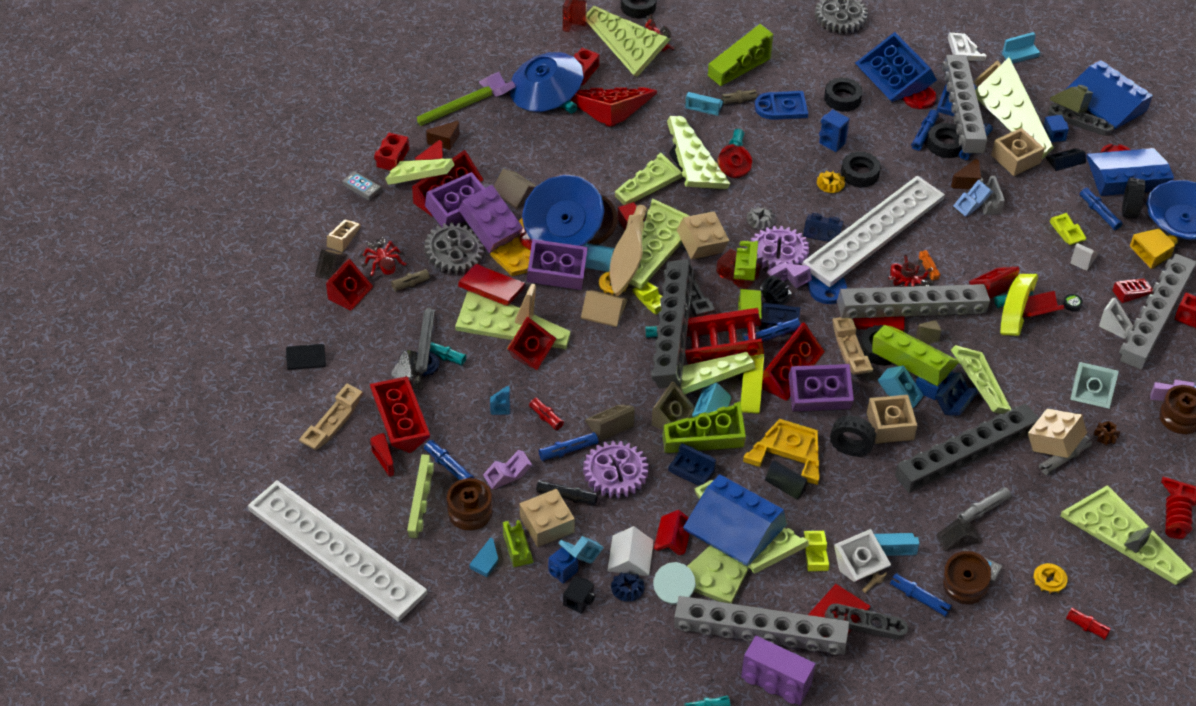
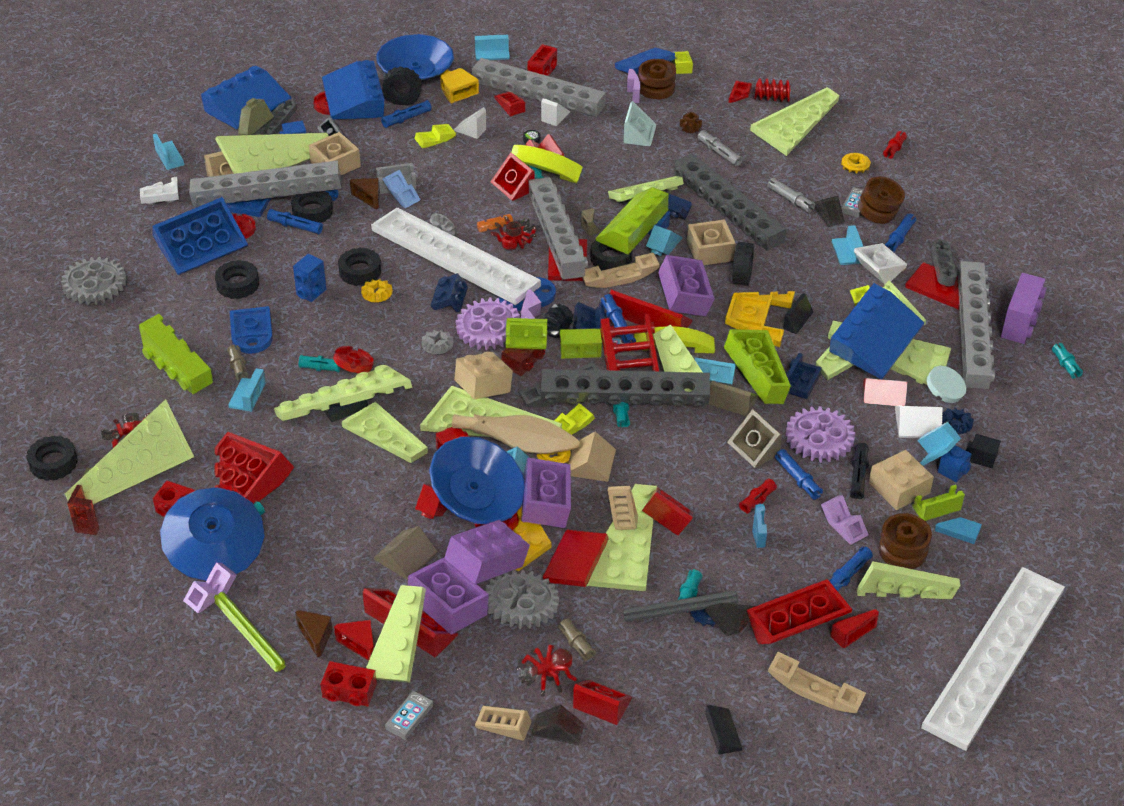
camera: 95 degrees left, 5 degrees down
tan brick [1028,409,1087,458] -> none
dark grey slope [1124,527,1152,553] -> none
none -> light grey gear [430,213,456,236]

